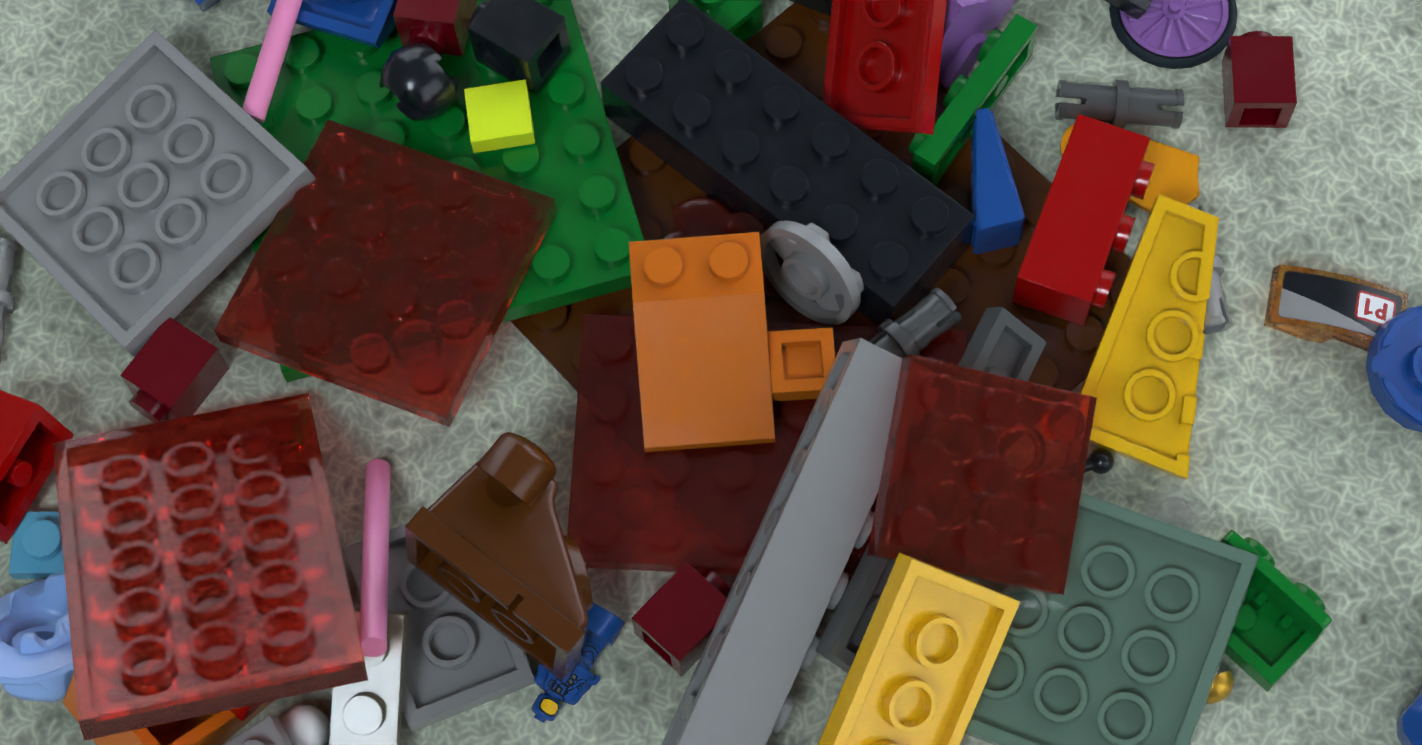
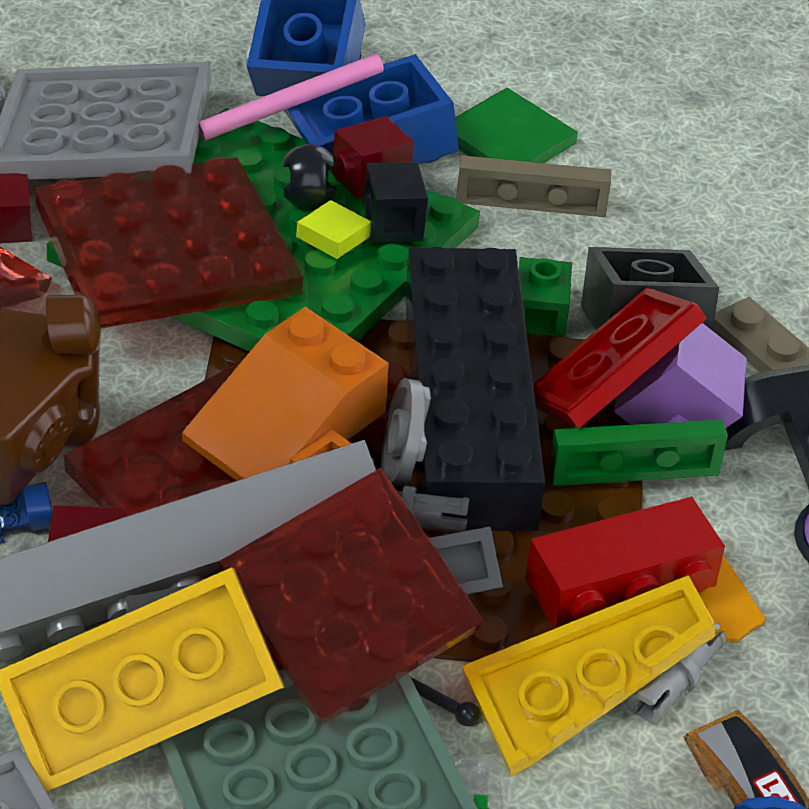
camera: 40 degrees right, 25 degrees down
blue slope [971,107,1025,254] -> none
dark grey pin [1055,79,1184,129] -> none

